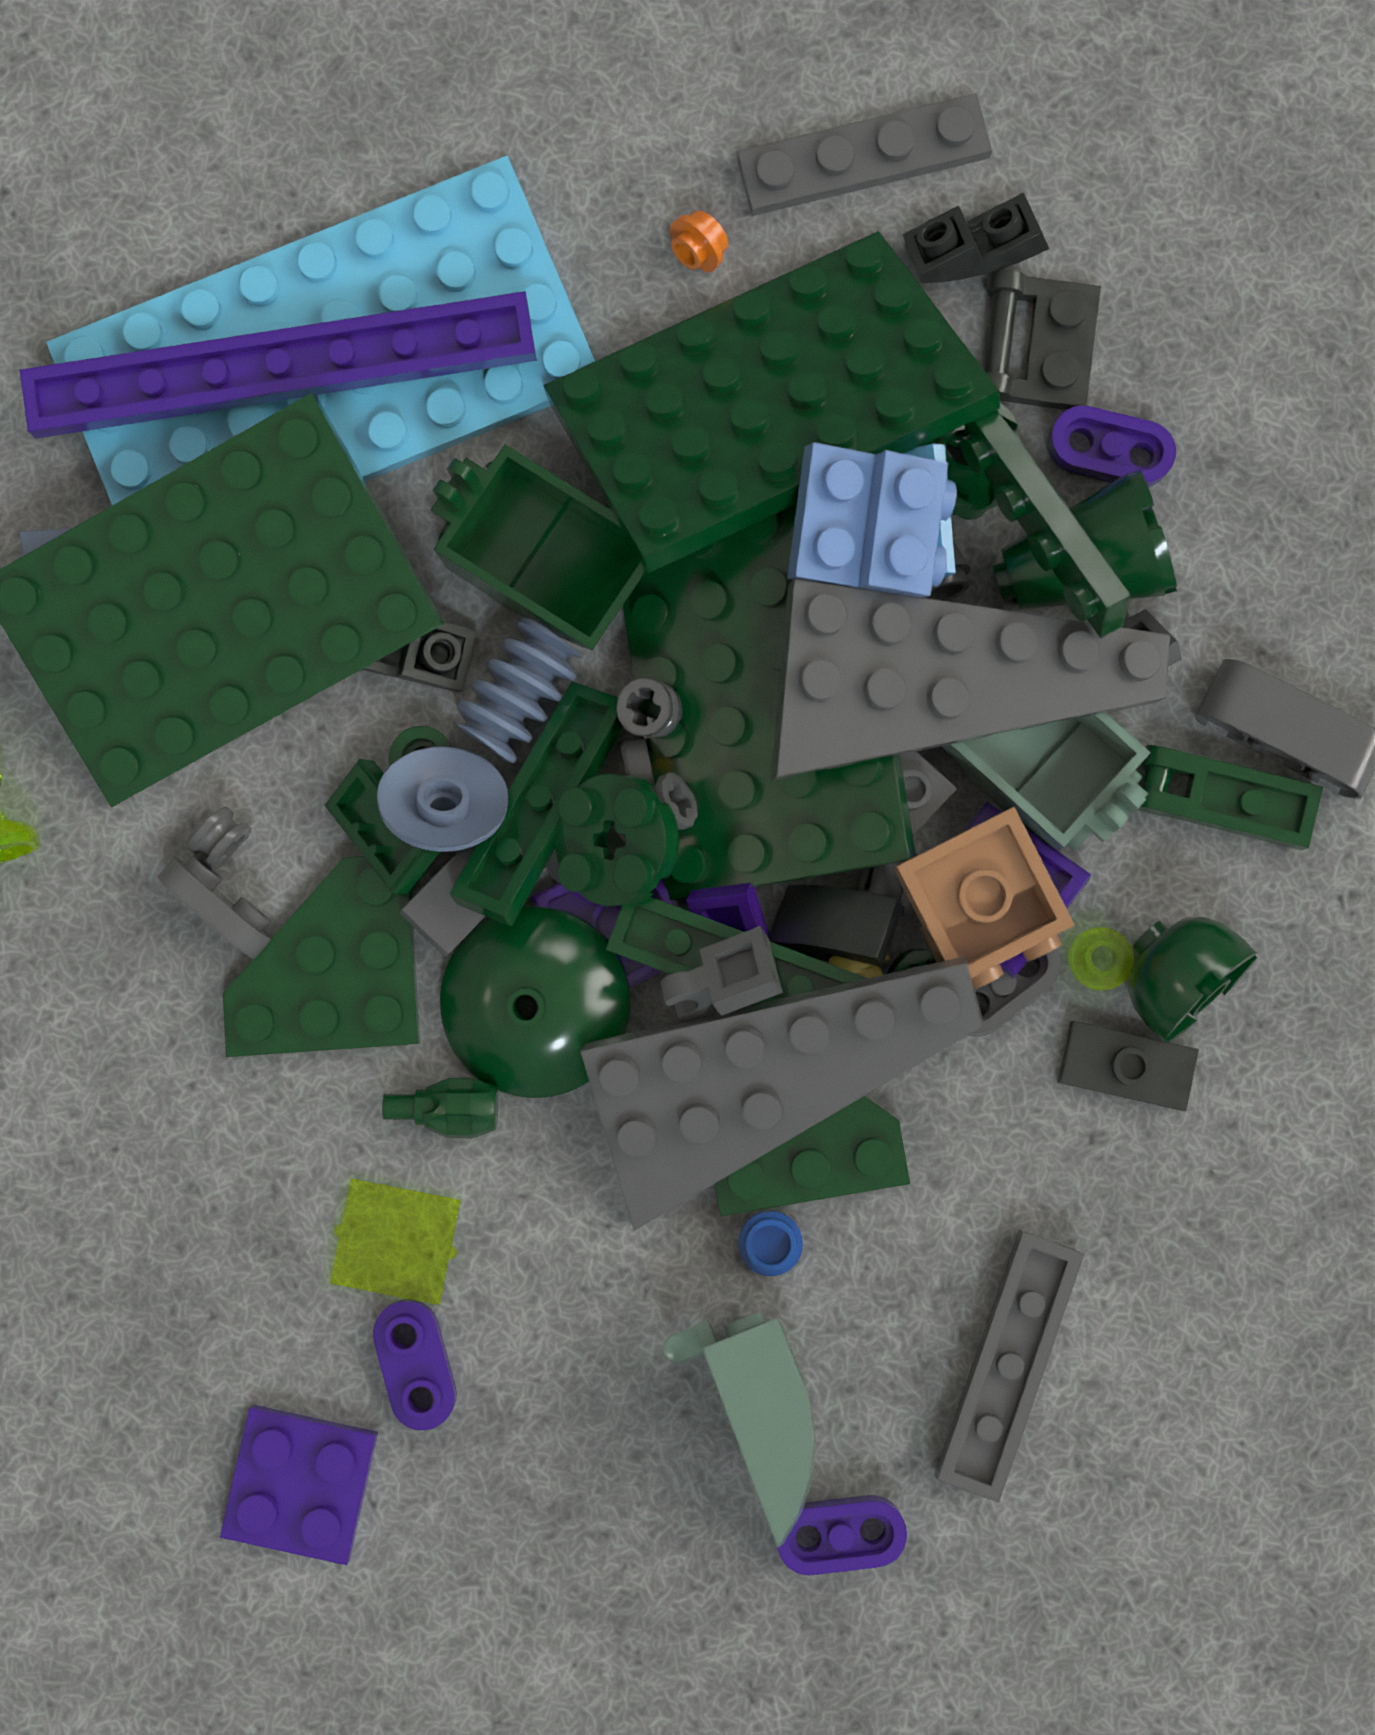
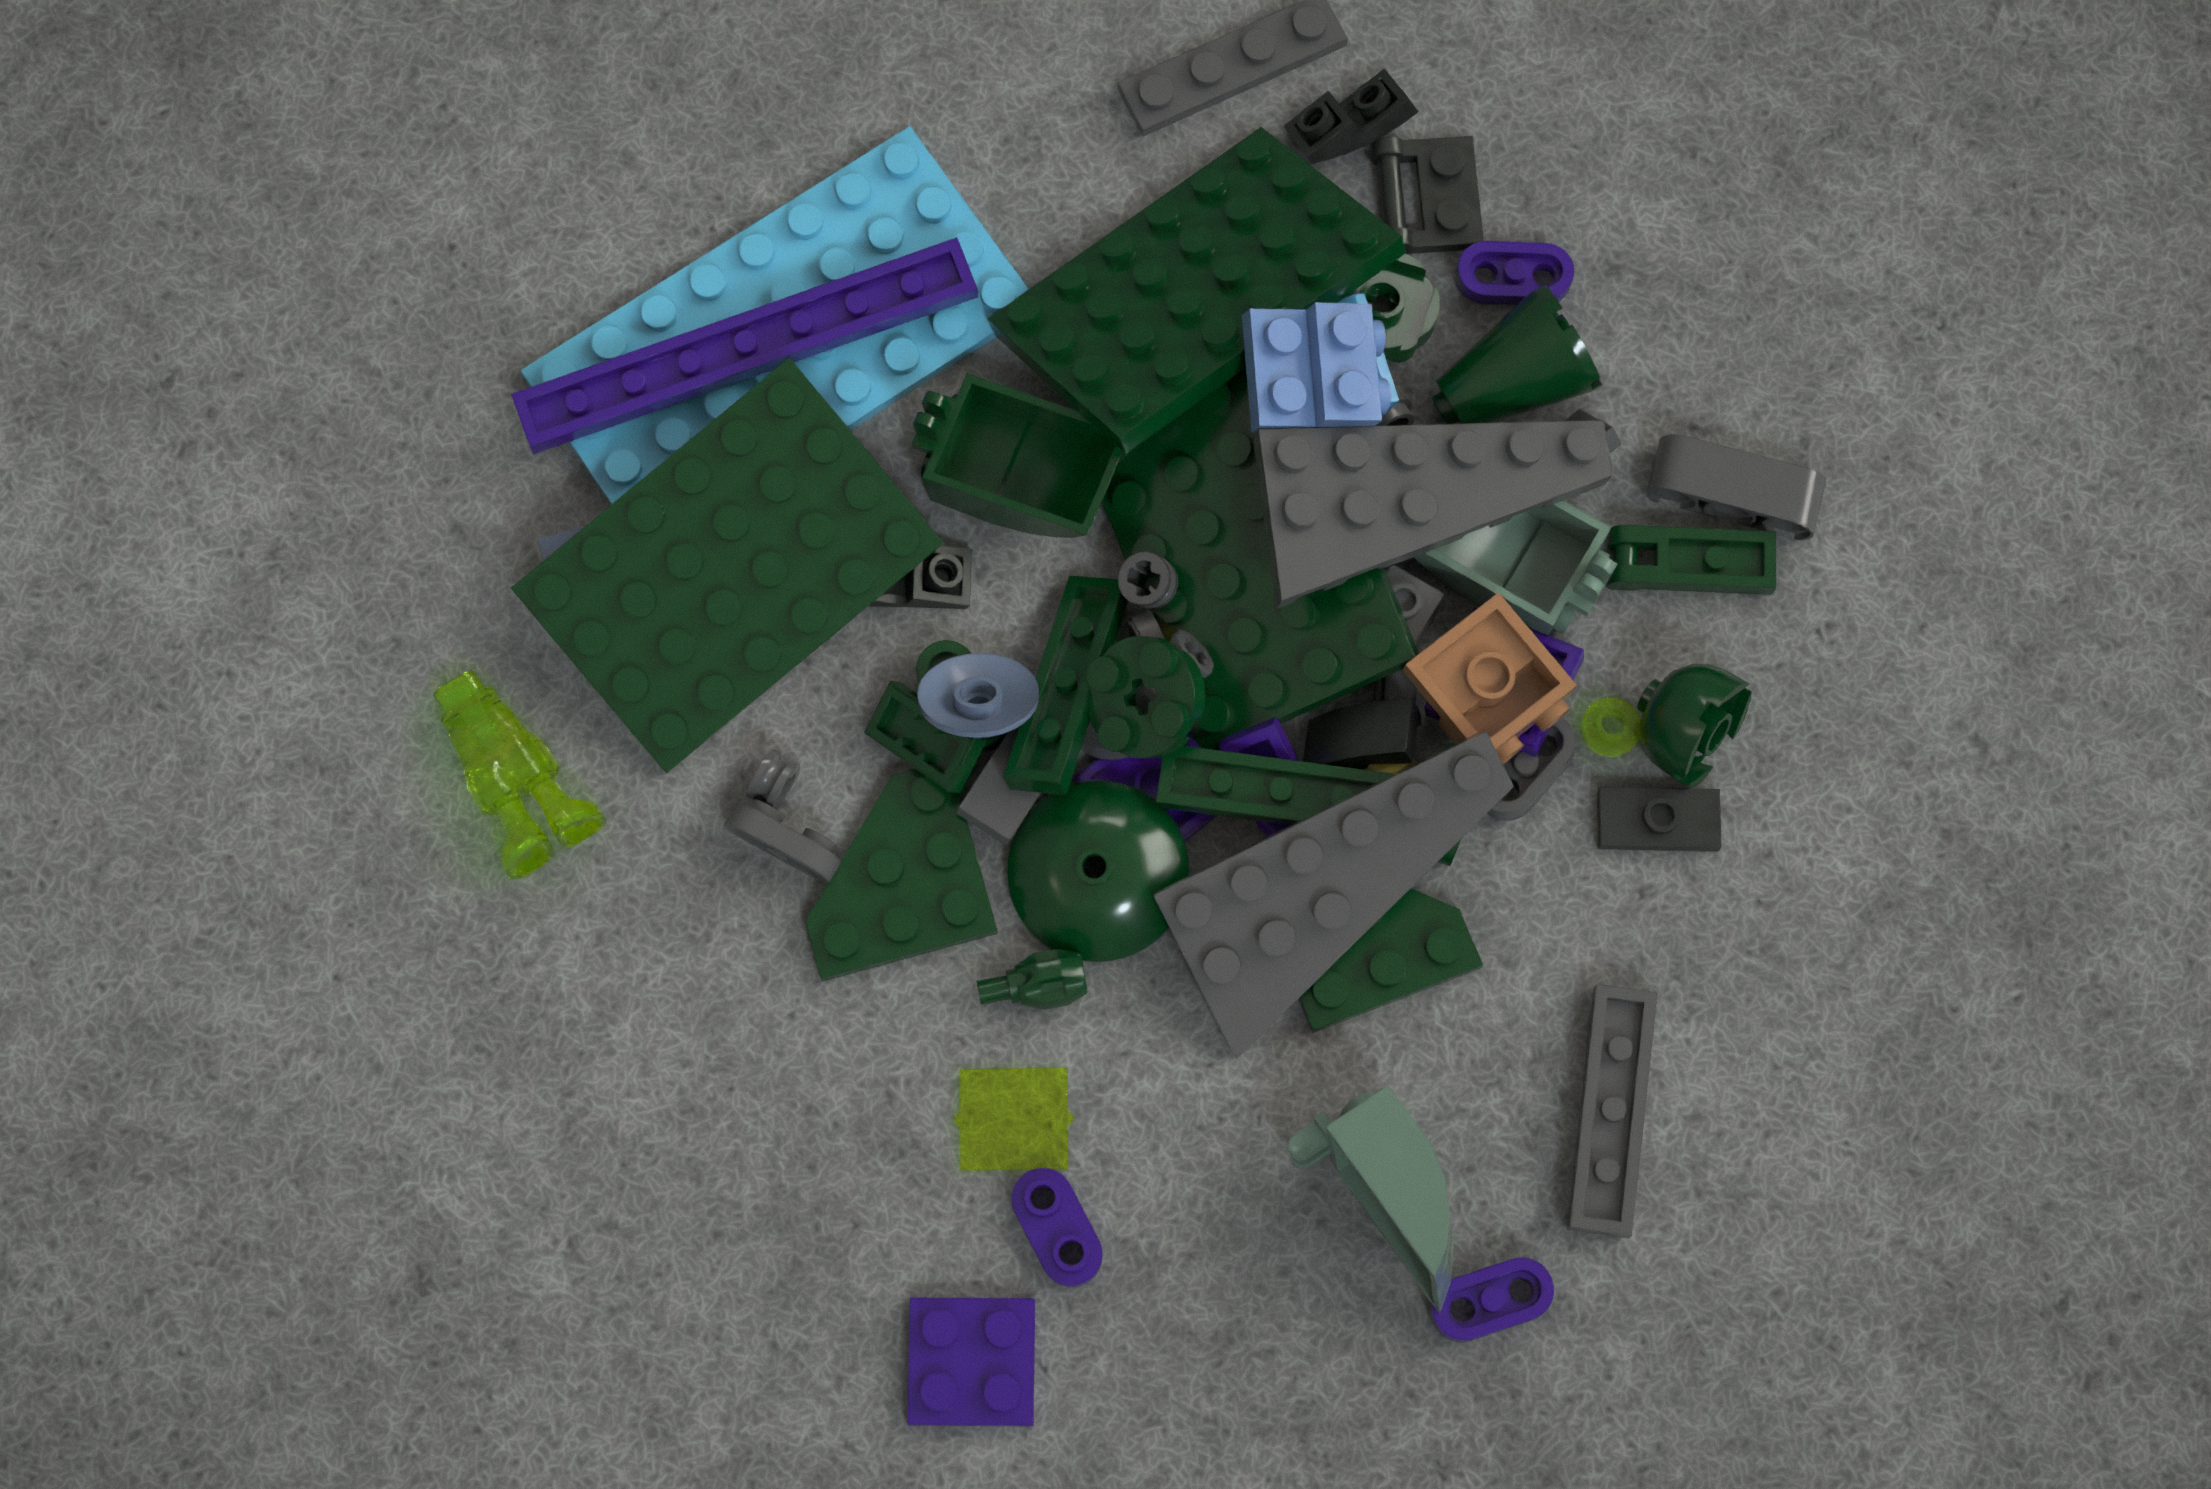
camera: 10 degrees left, 10 degrees down
sand blue piece [454,617,582,763] -> none
dark grey plate [660,926,783,1022] -> none
orange plate [670,210,728,273] -> none
blue plate [738,1210,803,1276] -> none
dark green plate [960,410,1130,639] -> none

